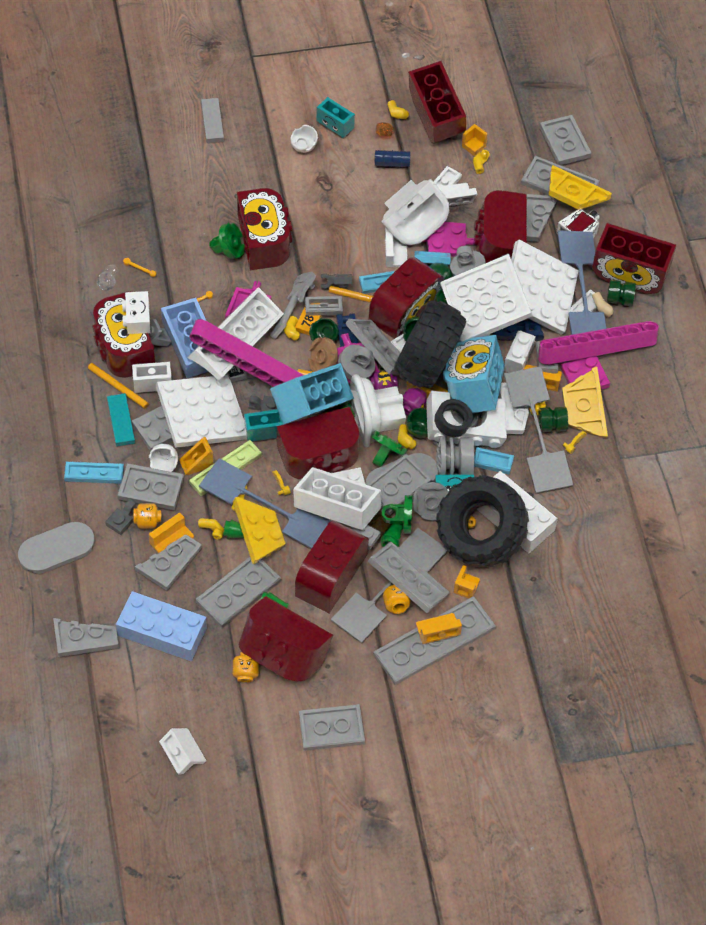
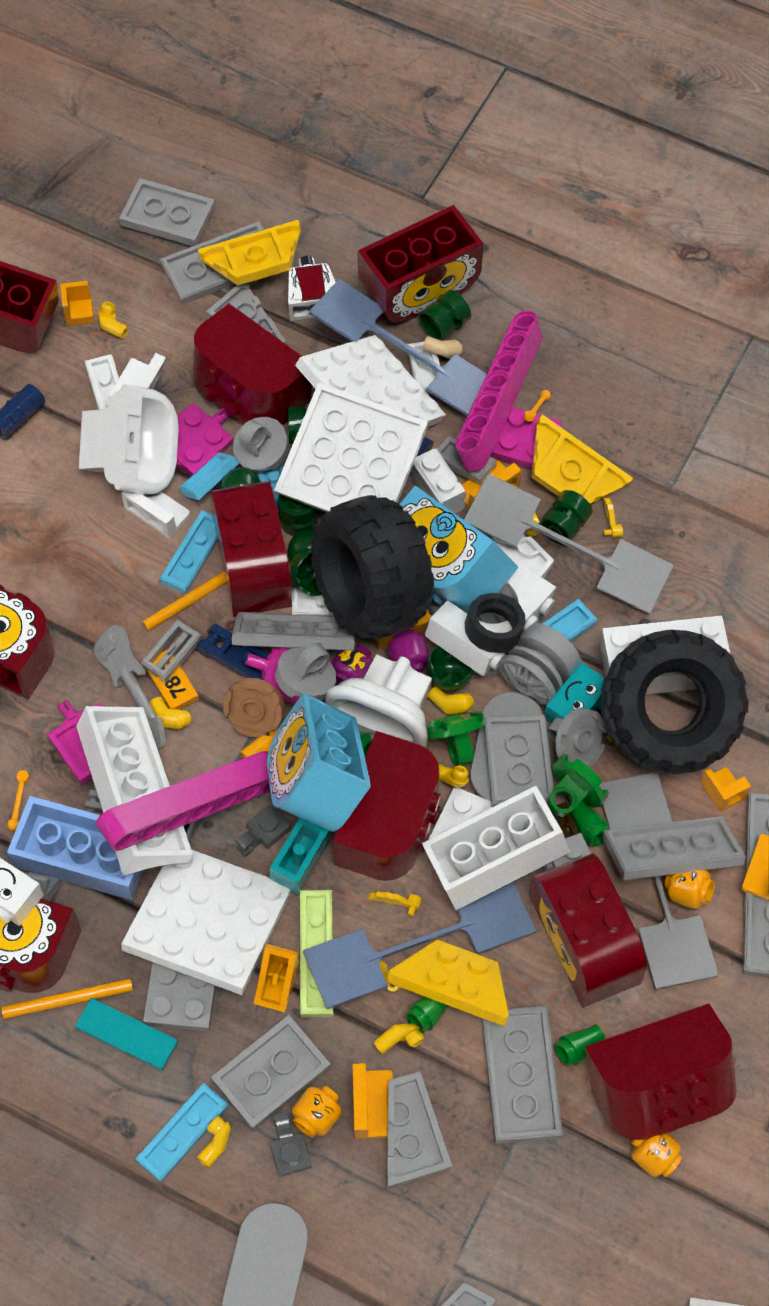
camera: 50 degrees left, 5 degrees up
light blue brick [116,591,207,662] -> none
white brick [132,362,171,393] -> none
white hair [149,444,178,472] -> none
dark green hair [309,318,339,342] -> none
dark grey plate [321,273,352,288] -> none
none -> yellow arm [196,1116,231,1169]
none -> yellow arm [438,764,469,788]
none -> light orange hinge [524,390,551,422]

